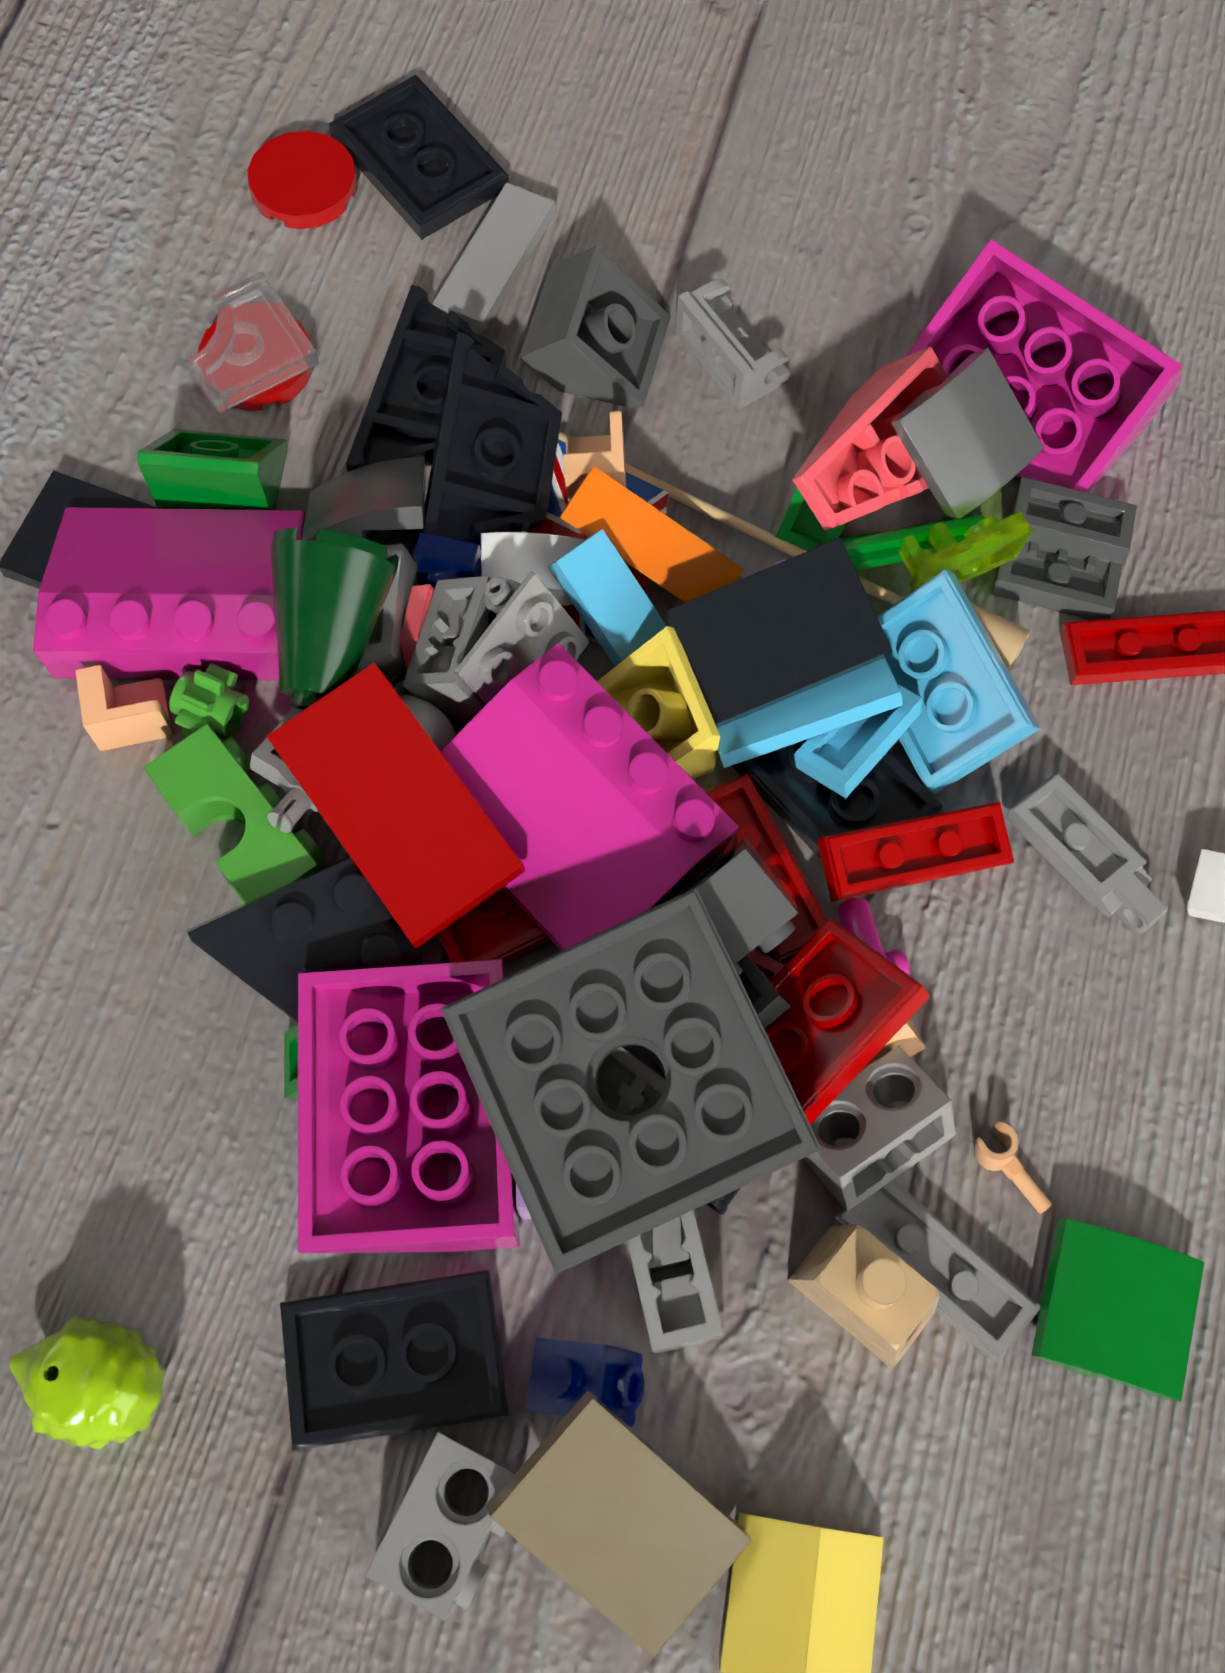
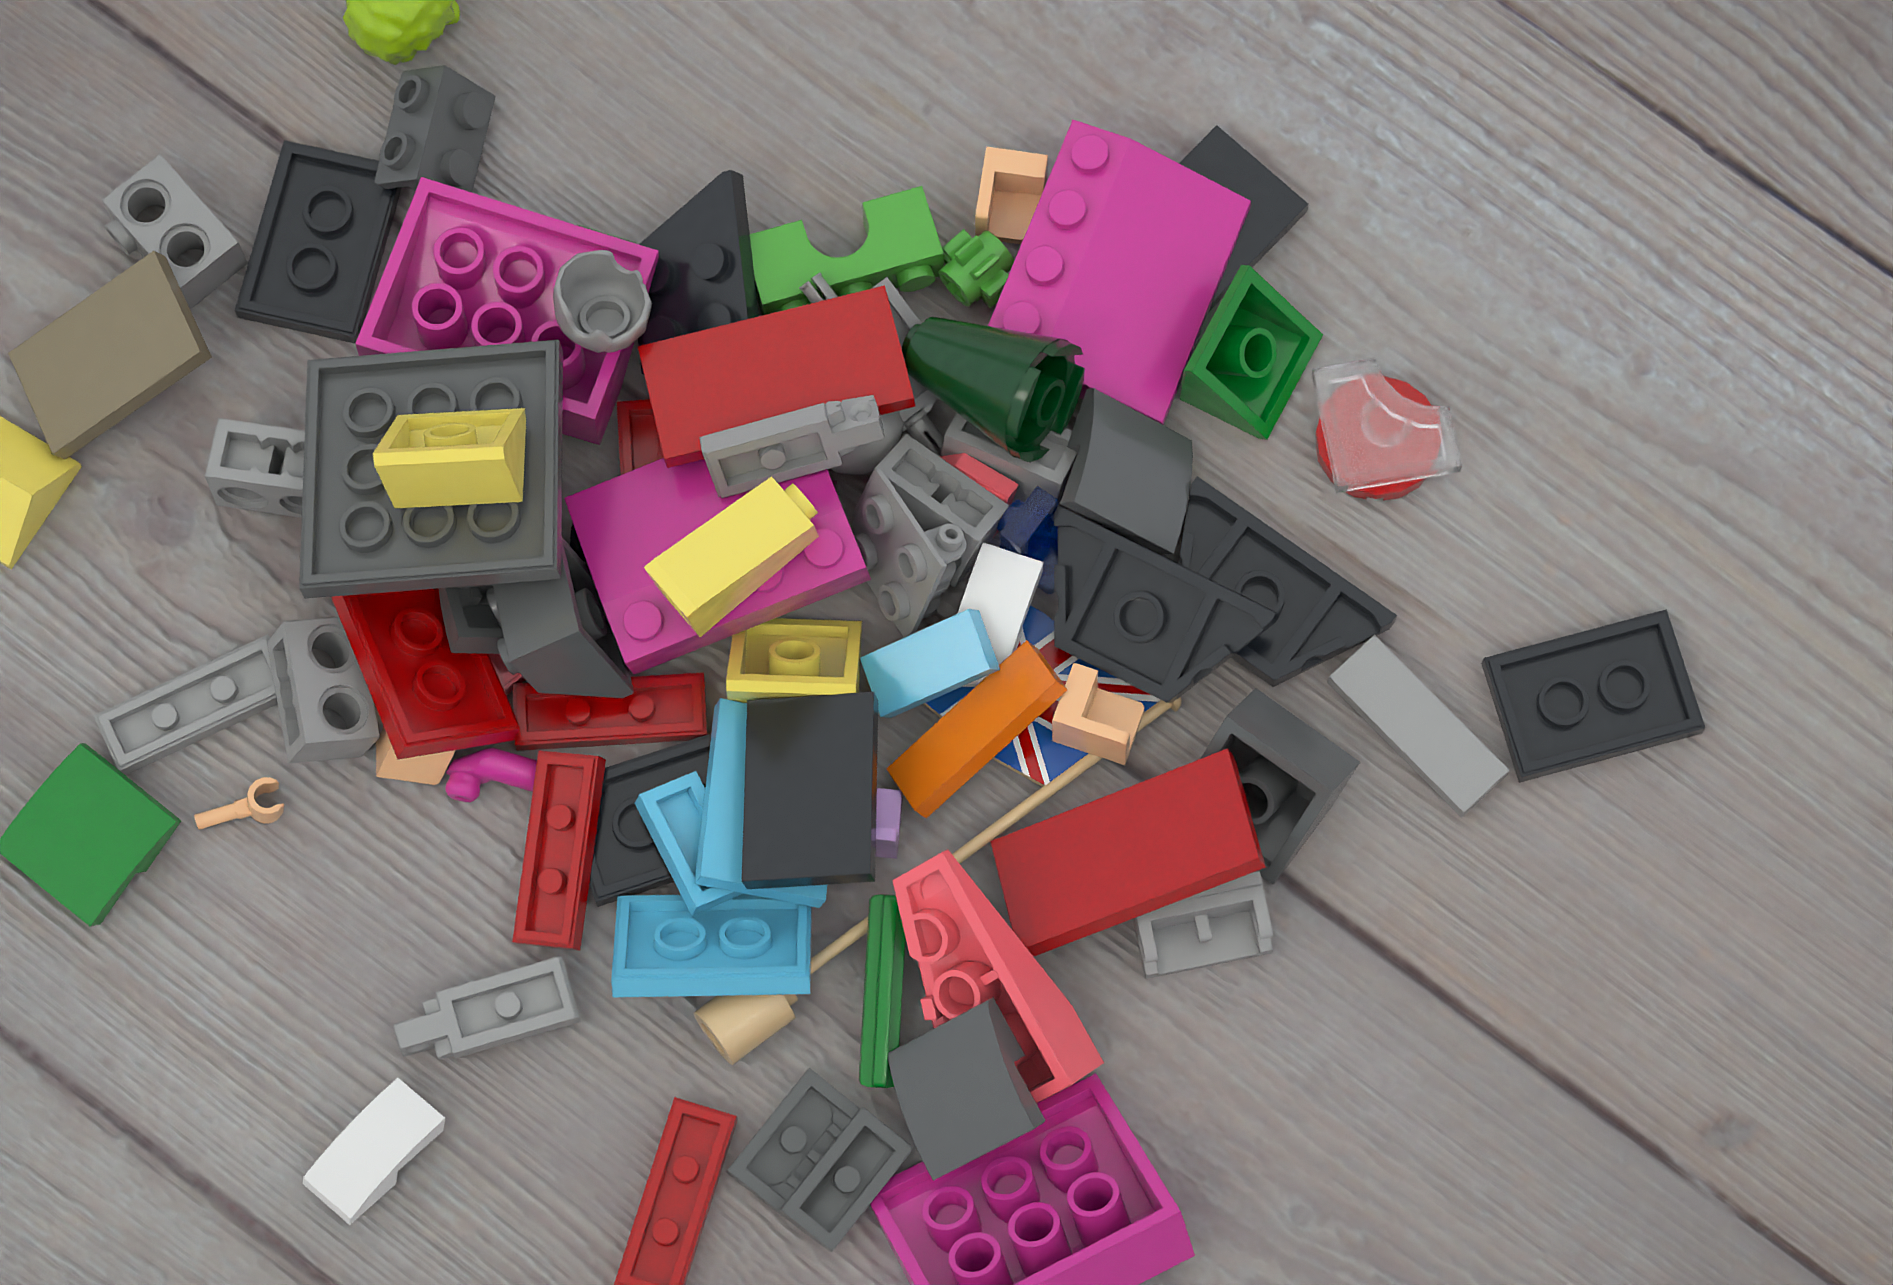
camera: 115 degrees right, 5 degrees up
red tile [247,130,358,229] -> none
clear blue bracket [525,1337,645,1427] -> none
tan torso [788,1224,940,1369] -> none
clear neon green plate [899,511,1033,595] -> none
none -> light yellow slope [373,408,526,508]
none -> dark grey bracket [375,65,496,192]
none -> light grey hair [553,250,652,353]
none -> light yellow slope [644,476,819,637]
none -> light grey hinge [699,395,885,498]
none -> red tile [990,748,1266,957]

